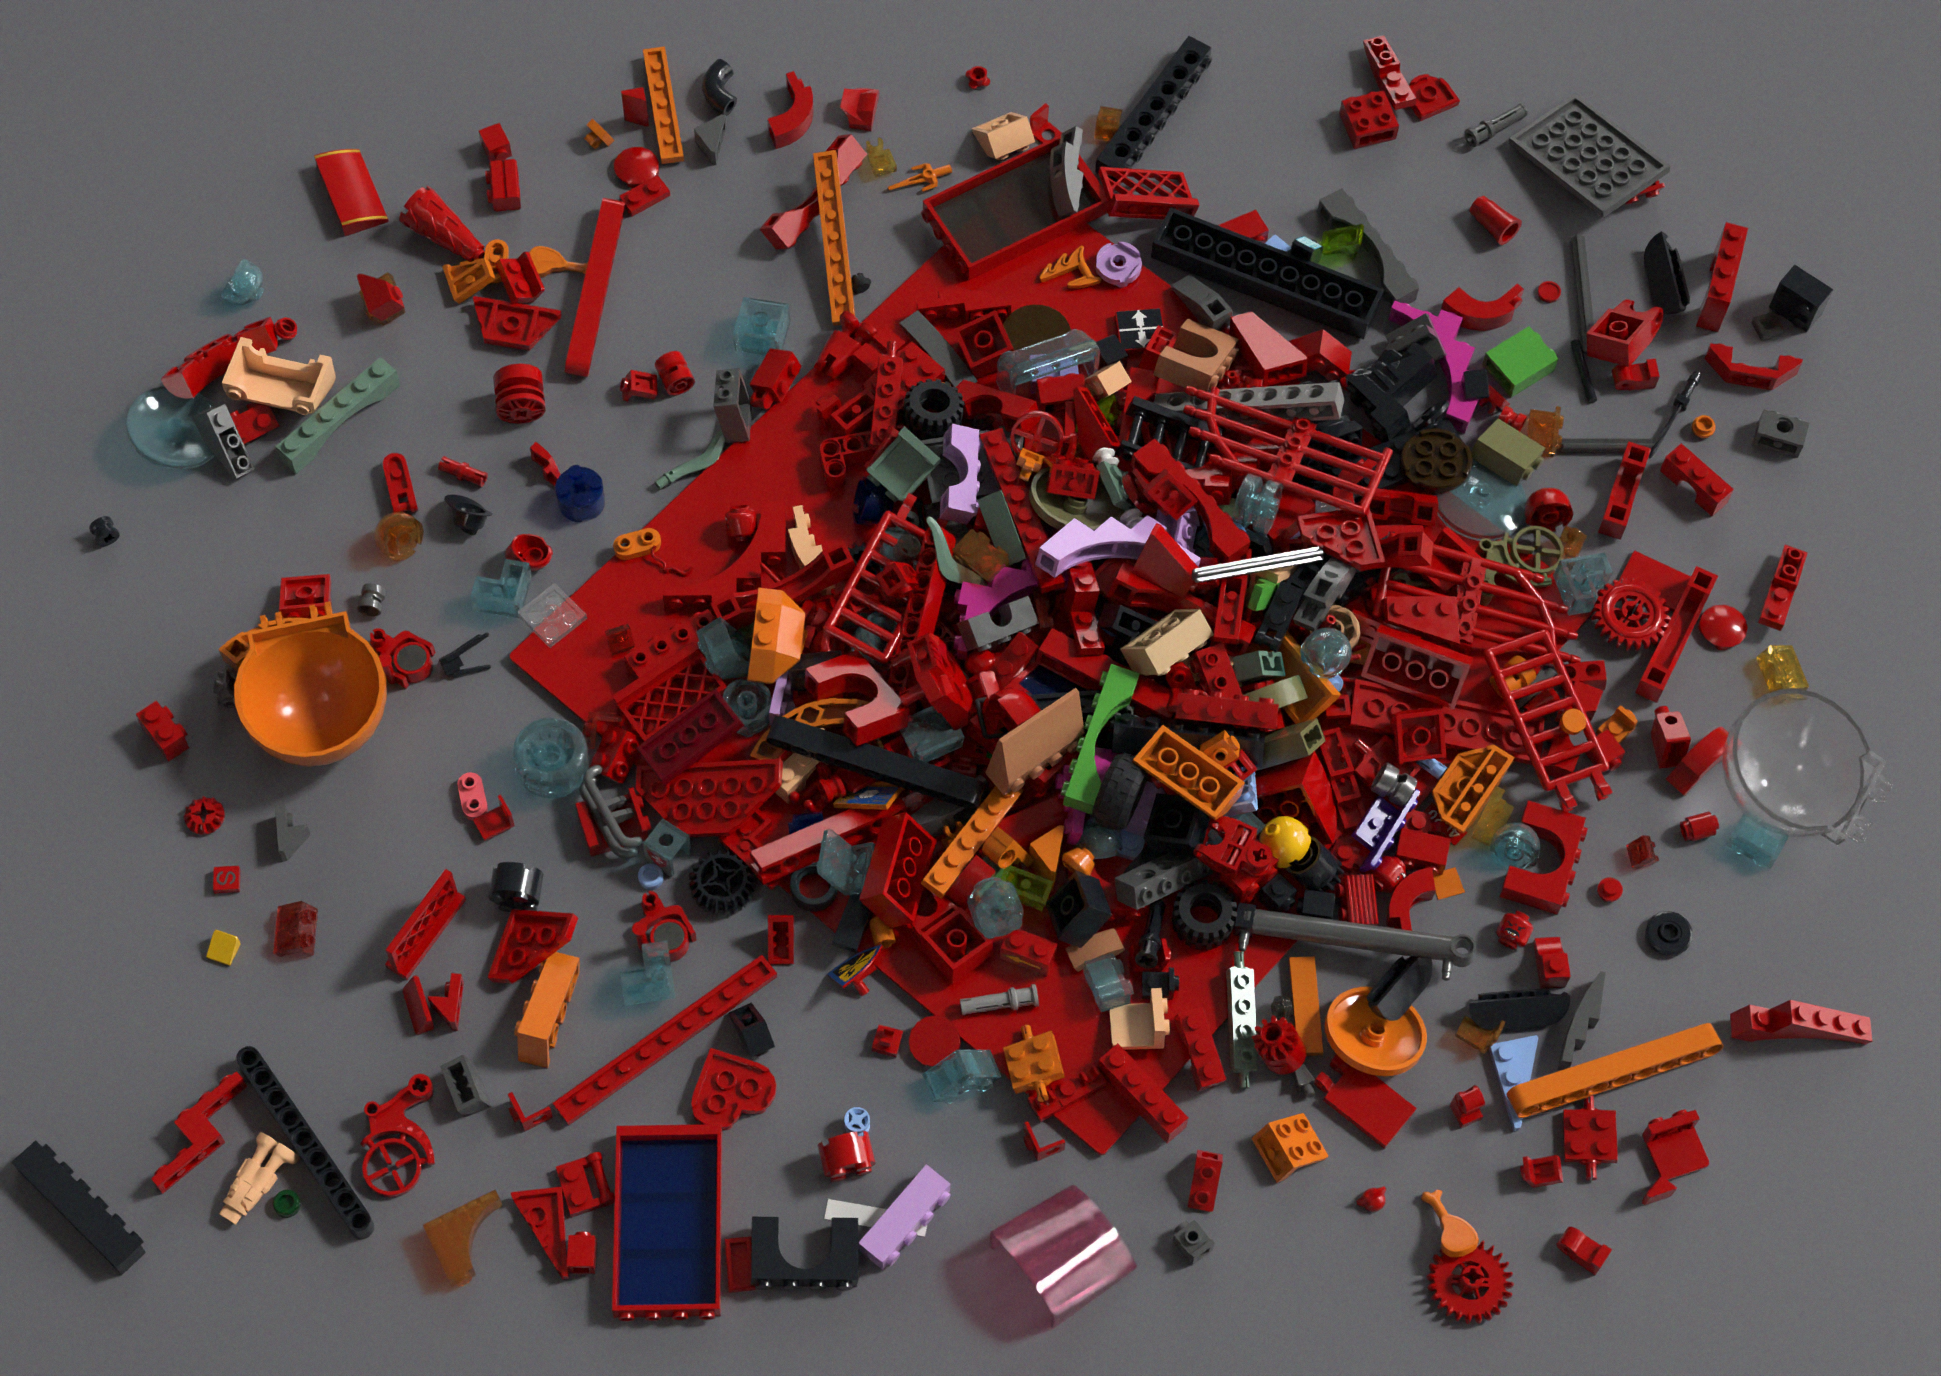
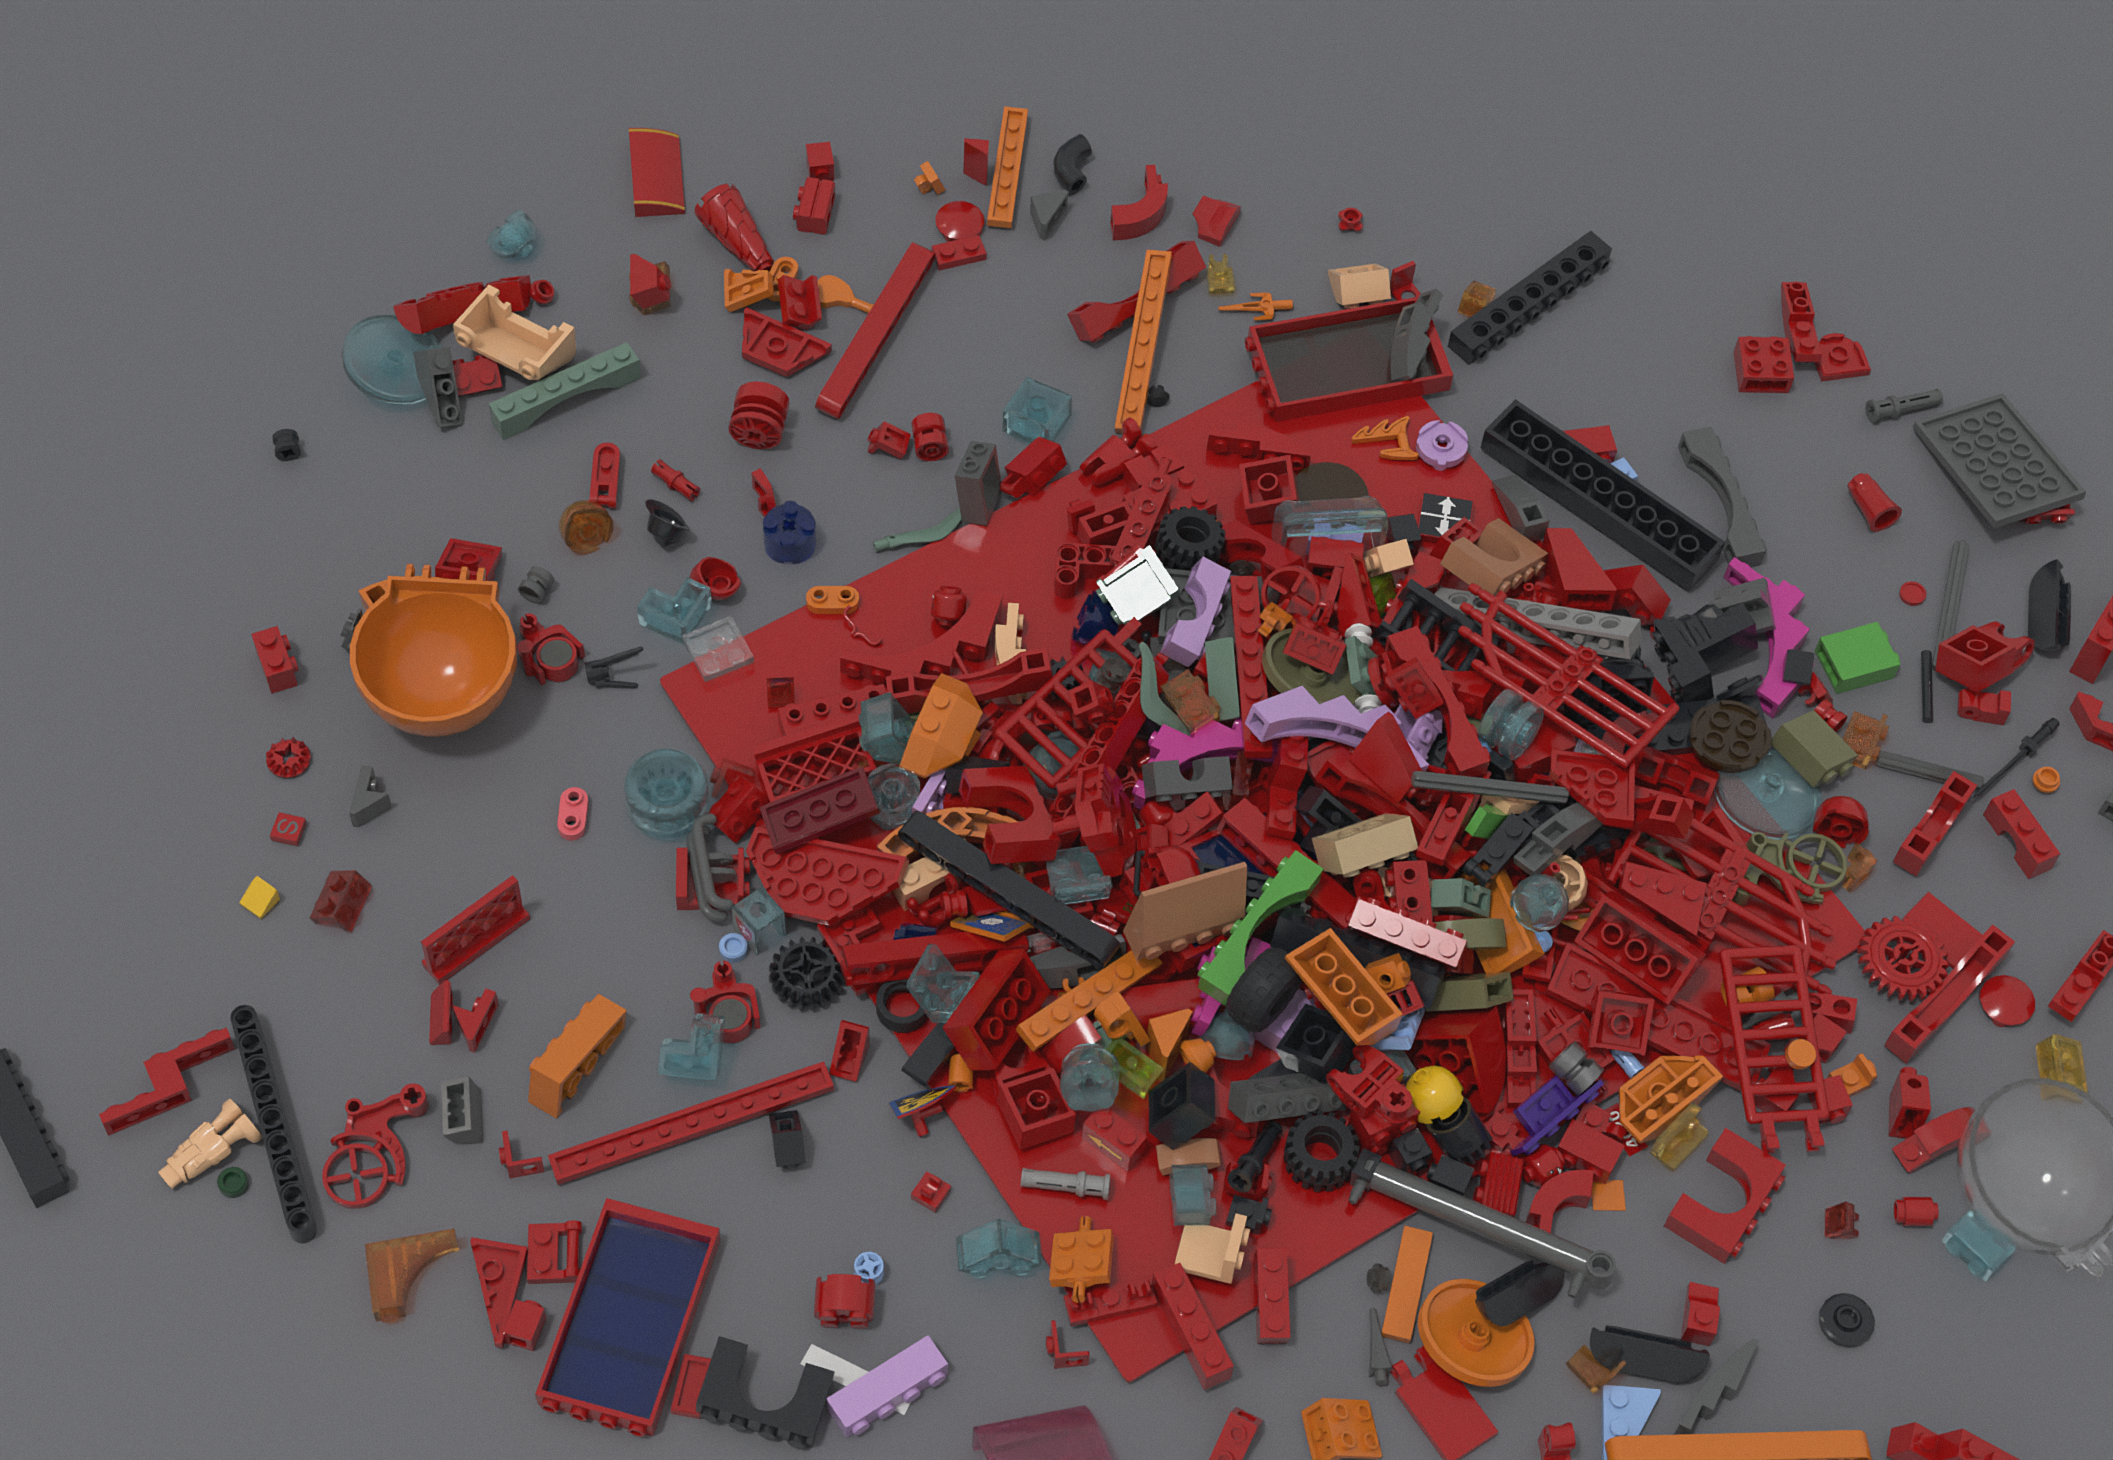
camera: 15 degrees right, 5 degrees down
red bracket [473,794,515,841] -> none
red plate [487,909,578,984] -> none
black brick [488,862,544,912] -> none
red plate [691,1048,777,1130] -> none
dark grey slope [899,311,978,387] -> none
red tile [909,1015,961,1068] -> none
red fence [1098,167,1200,220] -> none
light blue plate [1115,830,1145,861] -> none
sand green plate [1226,951,1258,1089] -> none
red gear [1252,1015,1307,1075] -> none
black slope [1290,236,1323,264] -> none
clear neon green slope [1321,224,1364,260] -> none
red arch [1440,283,1524,331] -> none
clear light blue cylinder [1489,822,1540,870] -> none
red head [1496,911,1534,950] -> none
clear light blue brick [1553,553,1613,616] -> none
red plate [1597,877,1623,902] -> none

